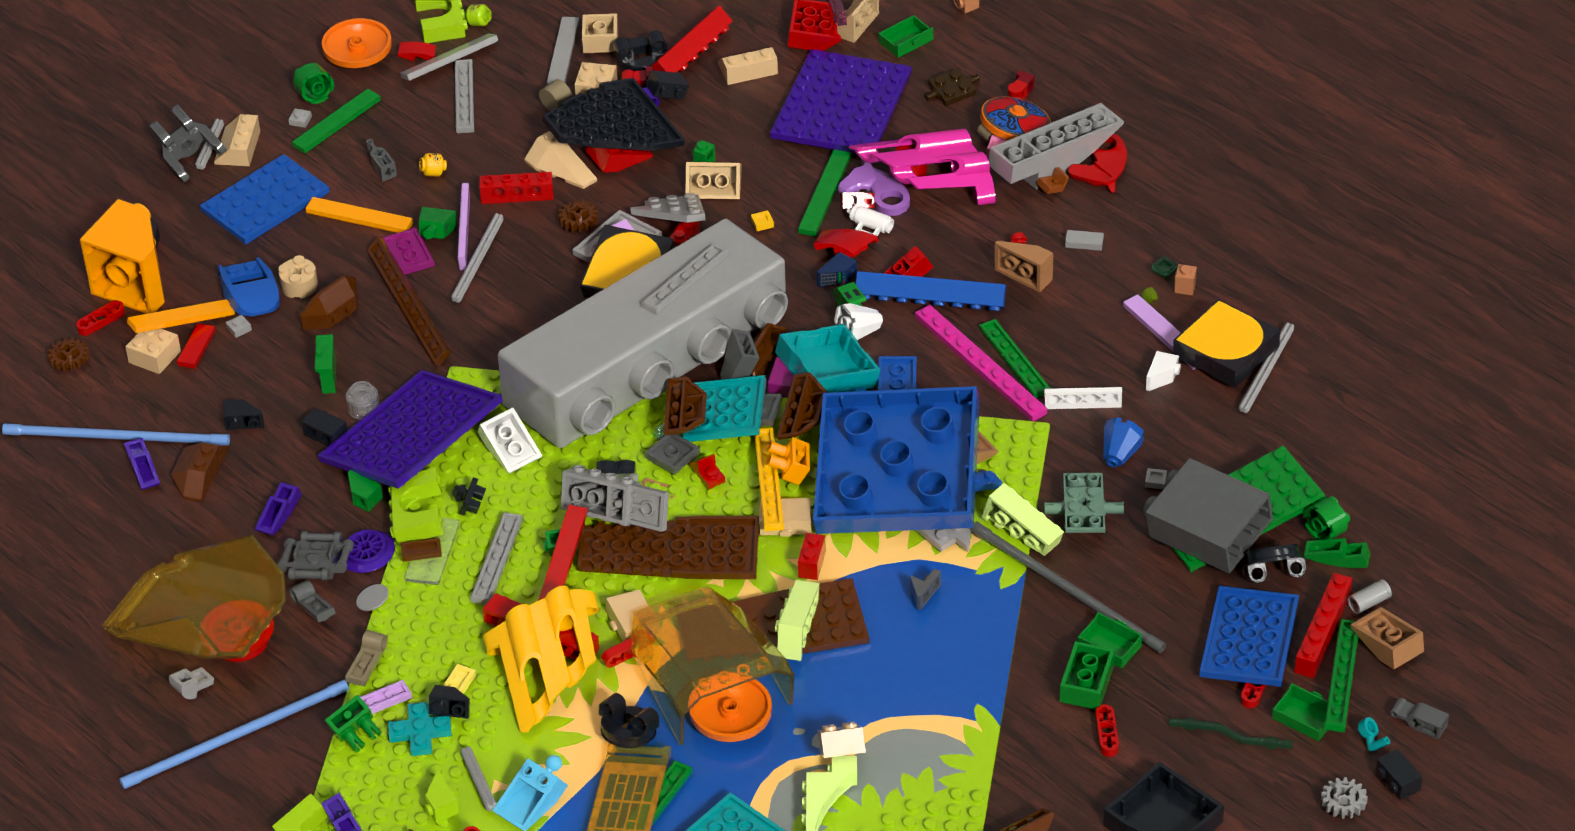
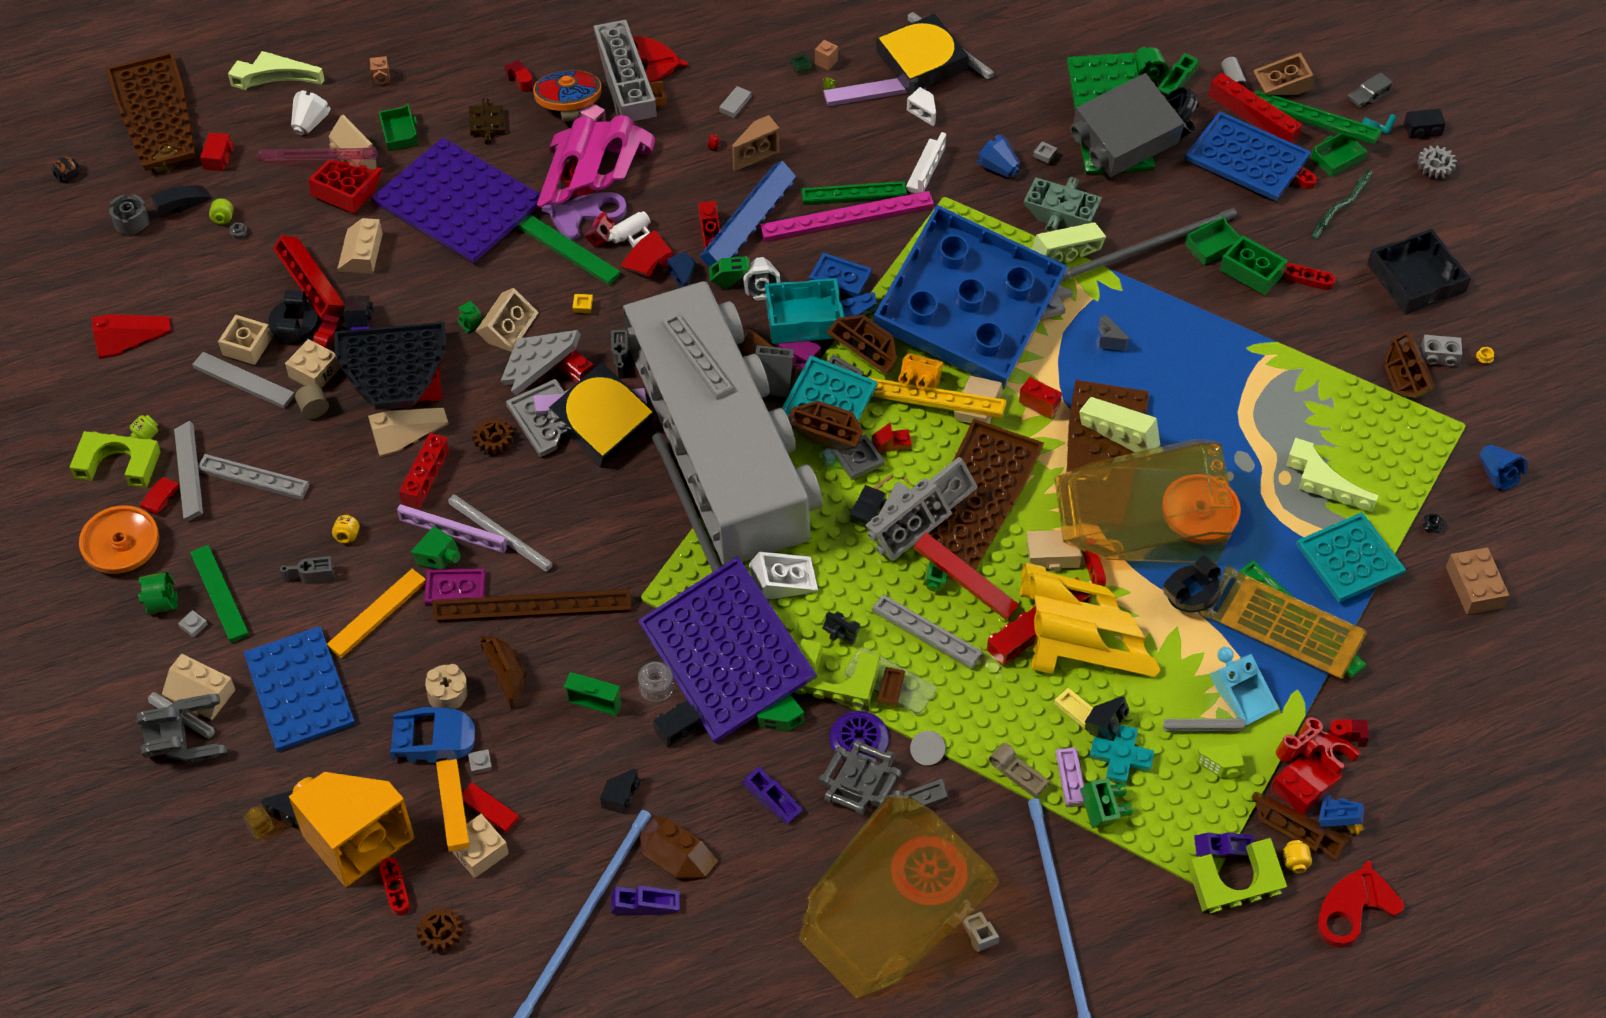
camera: 70 degrees left, 10 degrees up
brick [817,722,866,758] -> none

